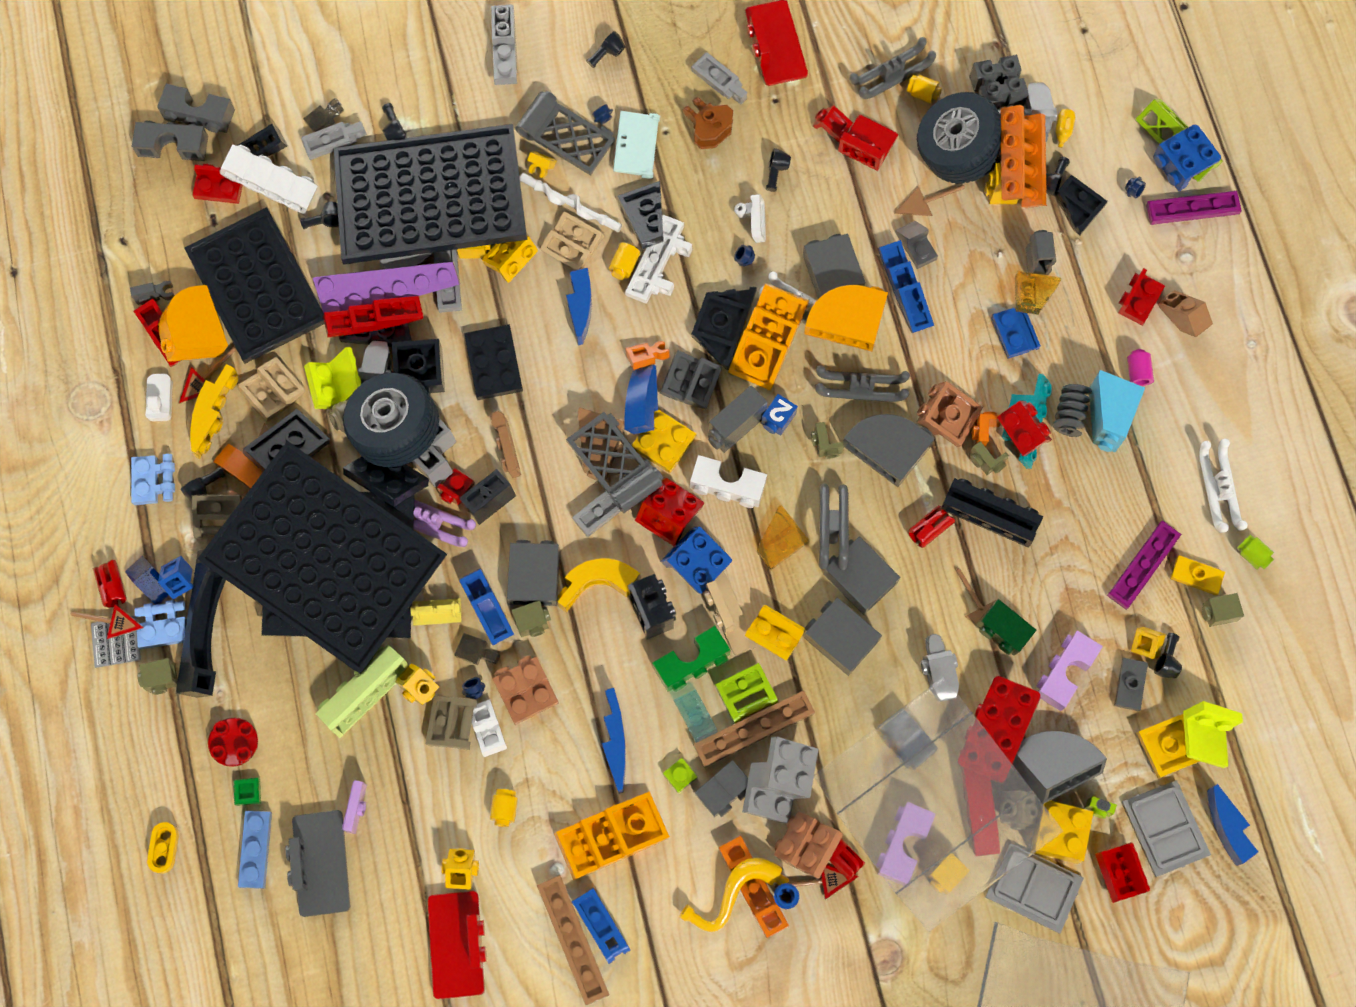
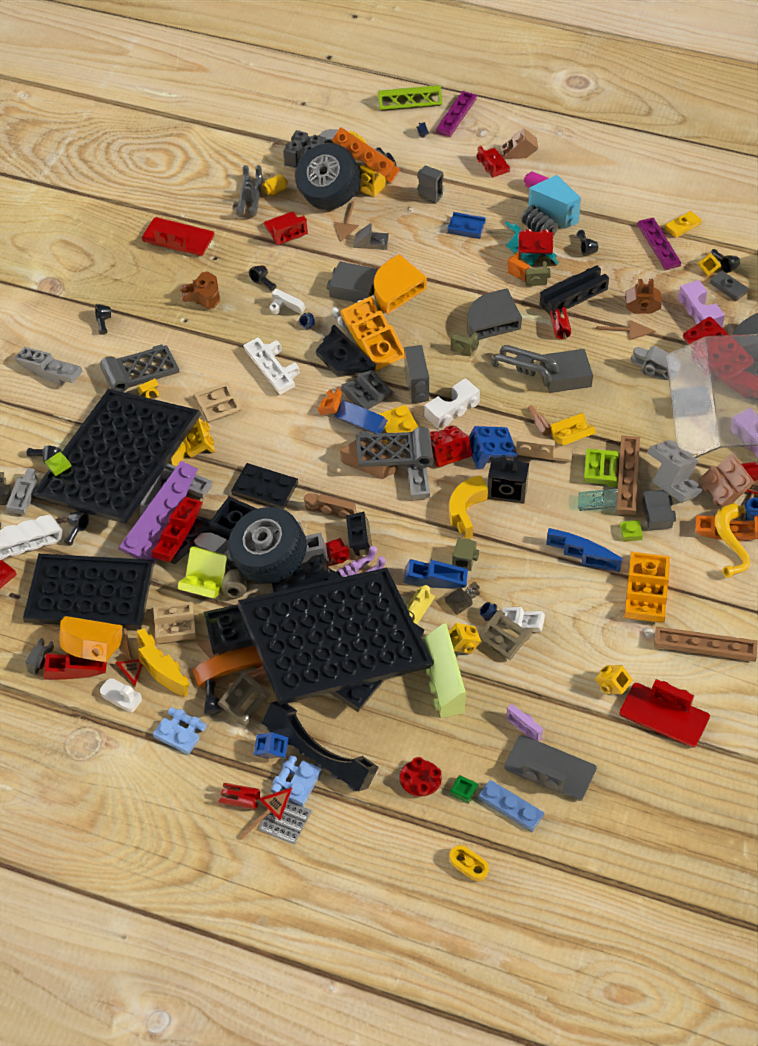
camera: 55 degrees left, 20 degrees down
clear blue slope [125,556,169,605] -> none
olive brick [137,658,178,695] -> none
yellow brick [490,789,518,827] -> none
nougat plate [492,656,559,725] -> none
dark grey brick [507,540,560,606] -> none
white piece [520,173,622,232] -> none
blue slope [566,268,592,346] -> none
blue plate [572,888,630,964] -> none
dark blue plate [592,104,613,125] -> none
yellow brick [609,243,640,280] -> none
light aqua door [613,111,660,179] -> none
wing [618,181,664,249] -> none
green arch [652,626,731,692] -> none
light grey hinge [691,53,747,104] -> none
clear yellow wing [756,505,809,570] -> none
blue brick [761,394,798,436] -> none
dark grey brick [804,597,882,676] -> none
red bracket [813,105,853,141] -> none
dark grey piece [815,365,910,402] -> none
blue slope [877,240,934,333] -> none
nougat plate [916,381,983,447] -> none
dark green brick [976,599,1037,656] -> none
clear yellow wing [1015,271,1061,315] -> none
black wing [1056,175,1108,236] -> none
blue bracket [1153,124,1221,192] -> none
white piece [1199,438,1248,533] -> none
olive brick [1202,593,1244,627] -> none
lime brick [1237,534,1274,570] -> none
none -> lime plate [45,452,71,476]
none -> nougat axle [528,405,552,436]
none -> black bar [577,230,598,255]
none -> dark orange hinge [625,279,662,314]

